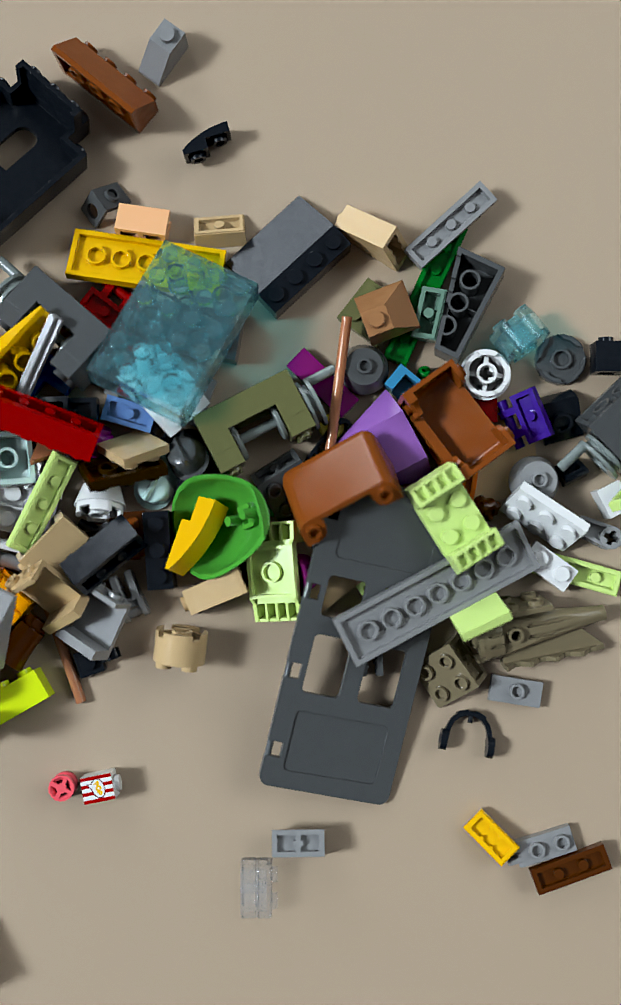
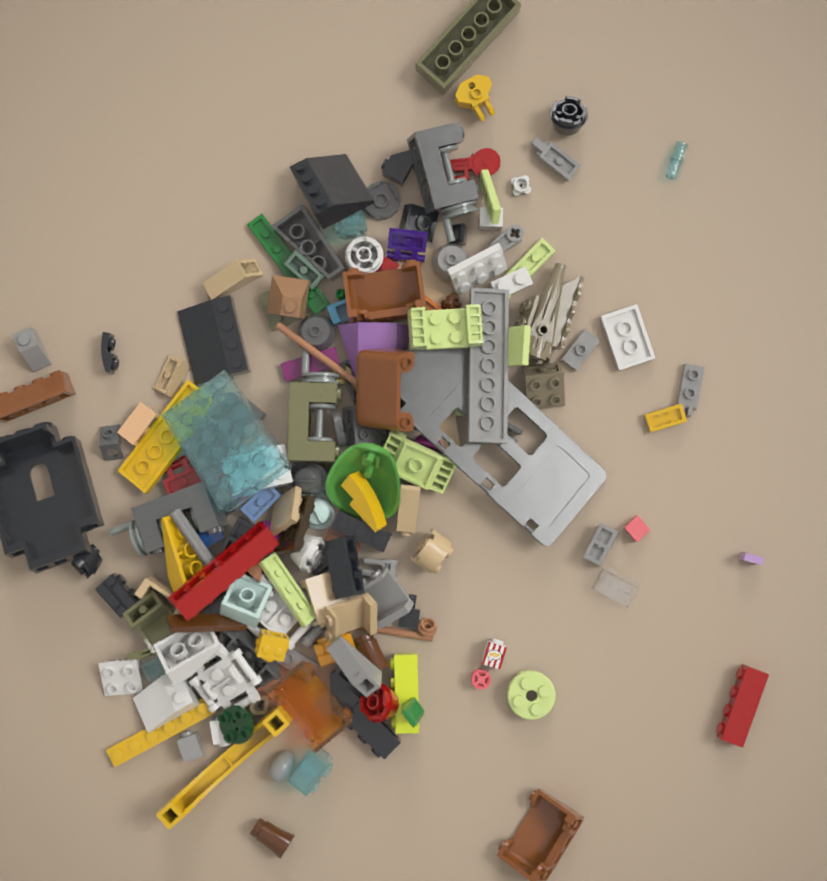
camera: 65 degrees left, 0 degrees up
light grey plate [404,181,497,270] -> none
black piece [438,710,496,759] -> none
reddish brown plate [528,841,612,896] -> none
none -> black slope [290,154,375,229]
none -> dark grey tile [331,409,347,448]
none -> nougat plate [417,618,437,636]
none -> yellowish green plate [507,670,556,720]
none -> white plate [600,304,655,371]
none -> coral slope [623,515,650,542]

